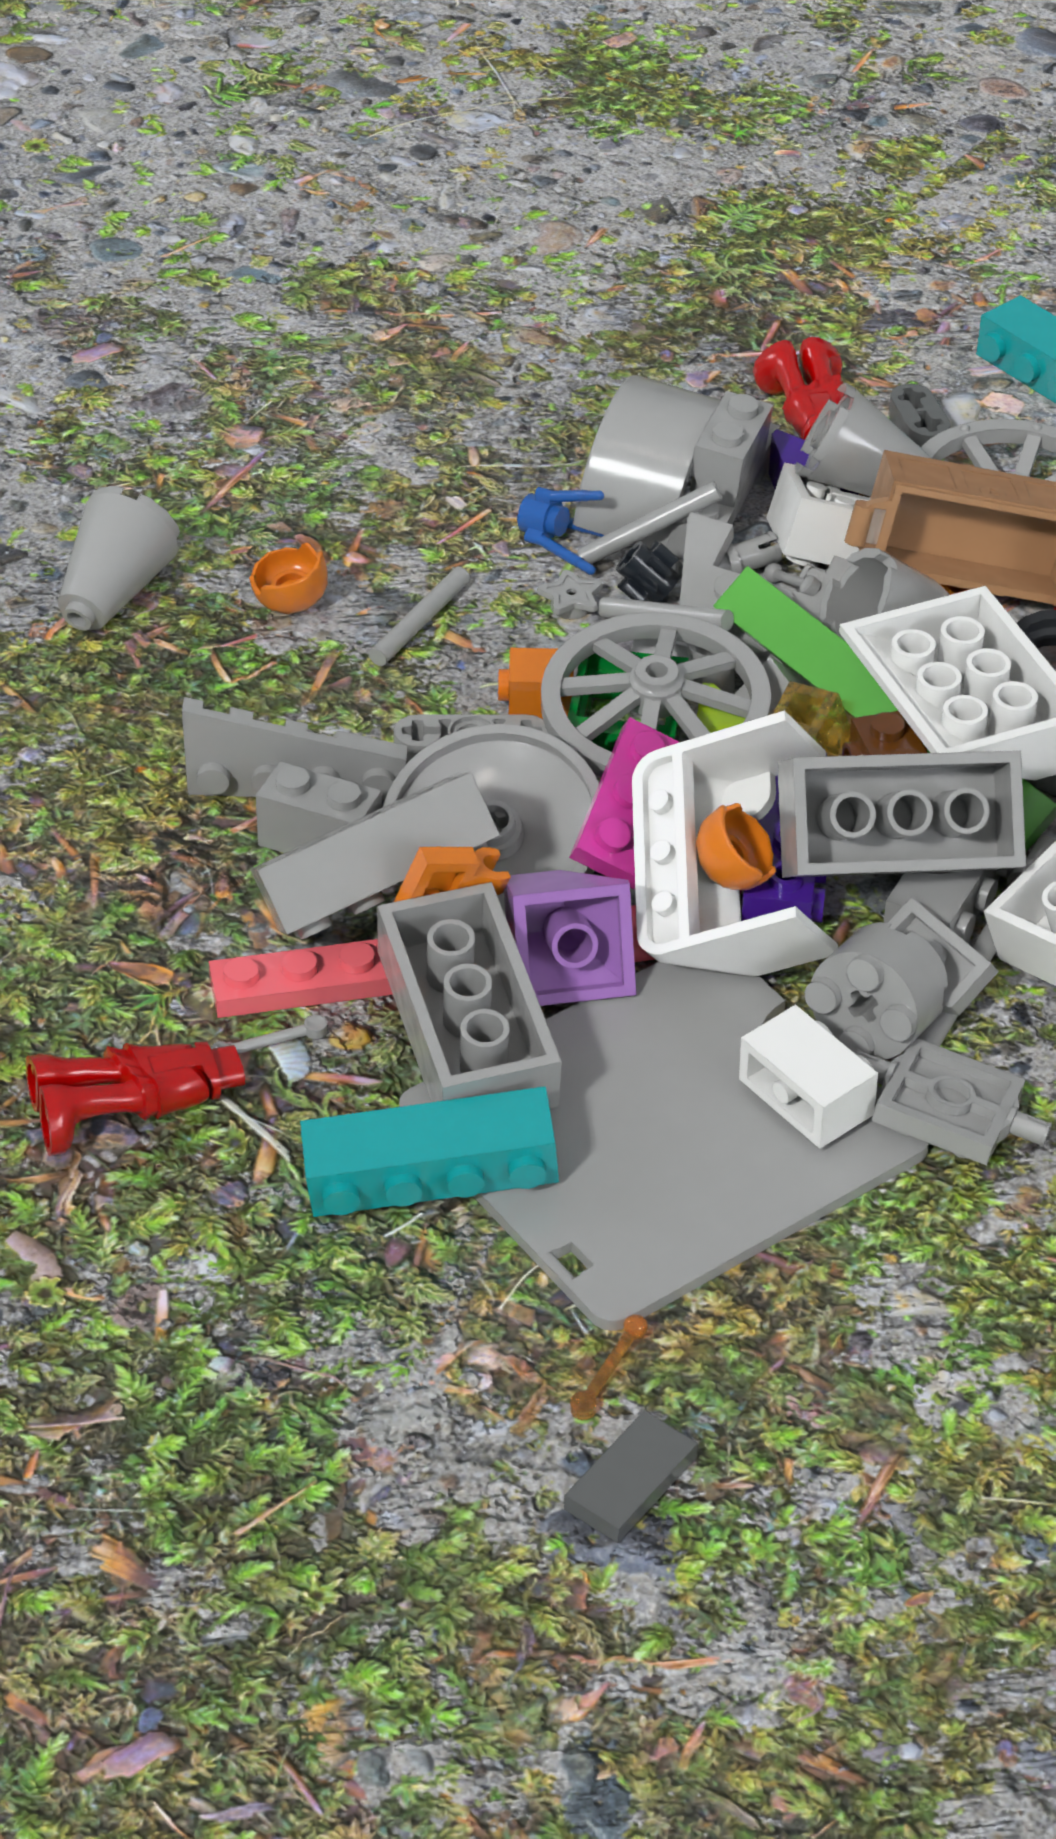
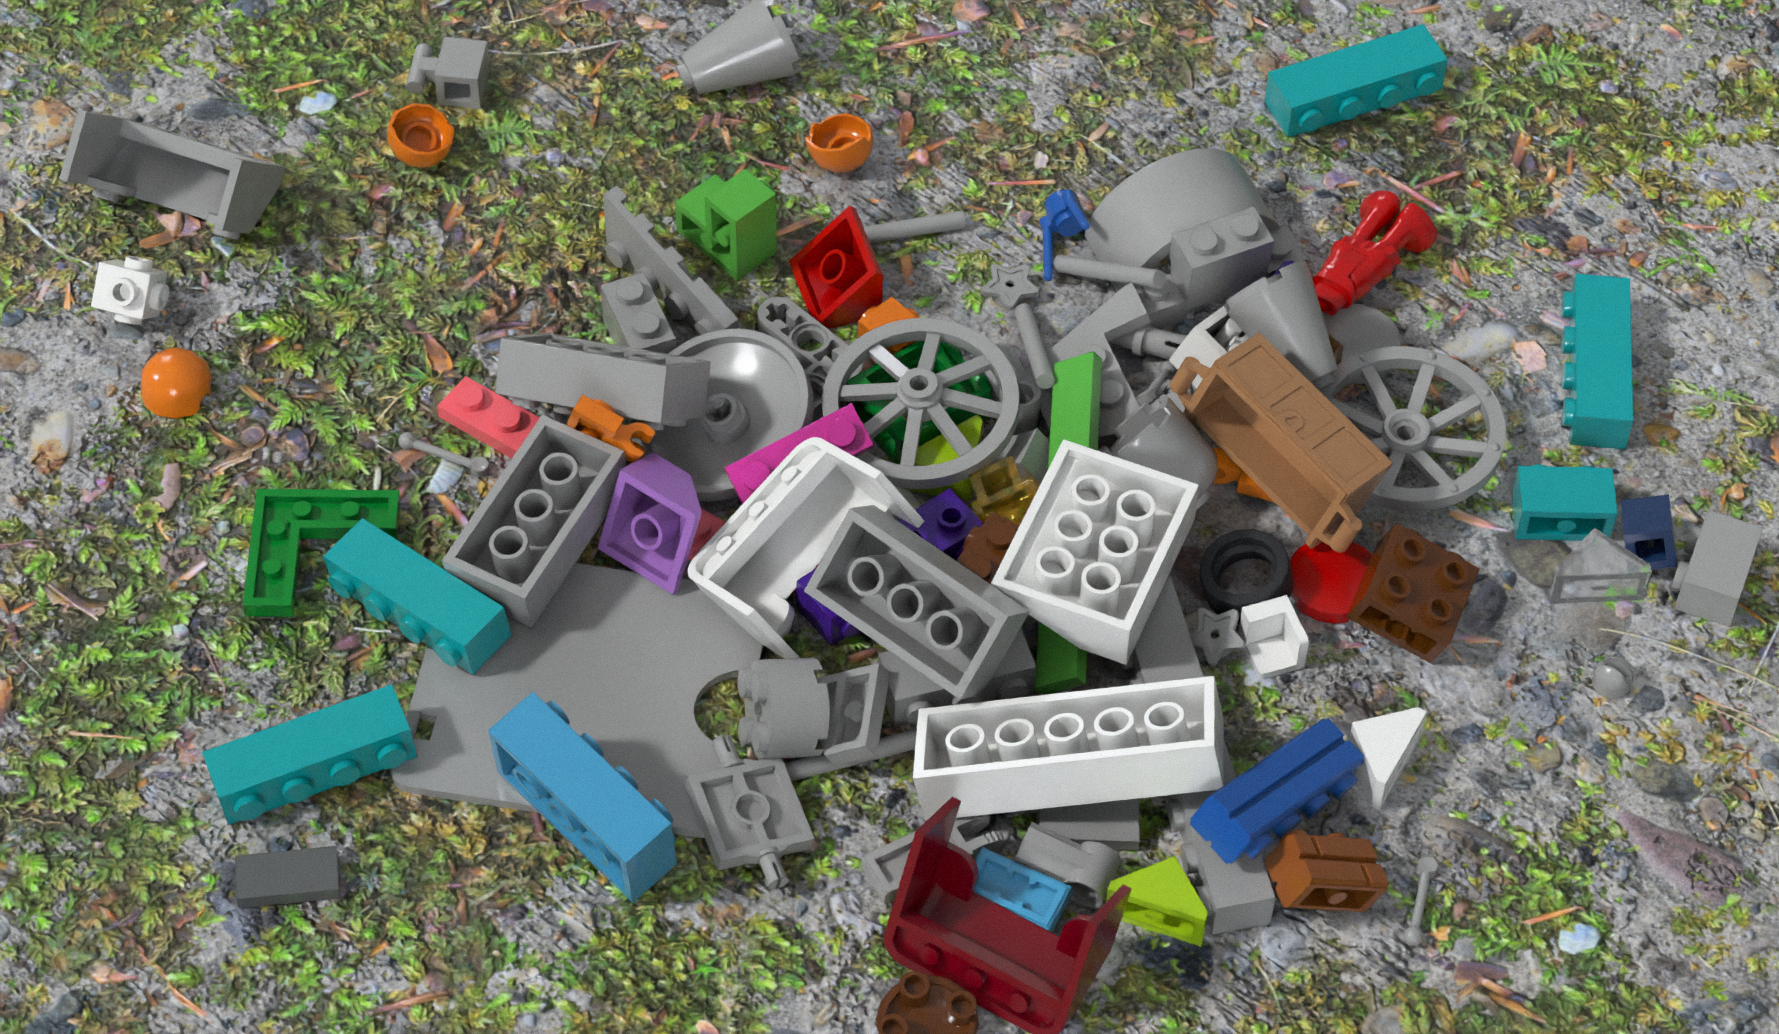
camera: 45 degrees right, 10 degrees up
red piece [26,1042,245,1156] -> none
clear orange hinge [570,1314,648,1420] -> none
black gear [616,541,680,602] -> none
orange hair [695,803,776,890] -> none
white brick [739,1004,878,1149] -> none
dark grey beam [888,384,951,447] -> none
none -> teal brick [202,684,418,825]
none -> green plate [243,489,401,617]
none -> dark azure brick [488,692,677,903]
none -> bright green brick [675,169,777,281]
none -> red slope [789,206,883,329]
none -> teal brick [1264,24,1448,138]

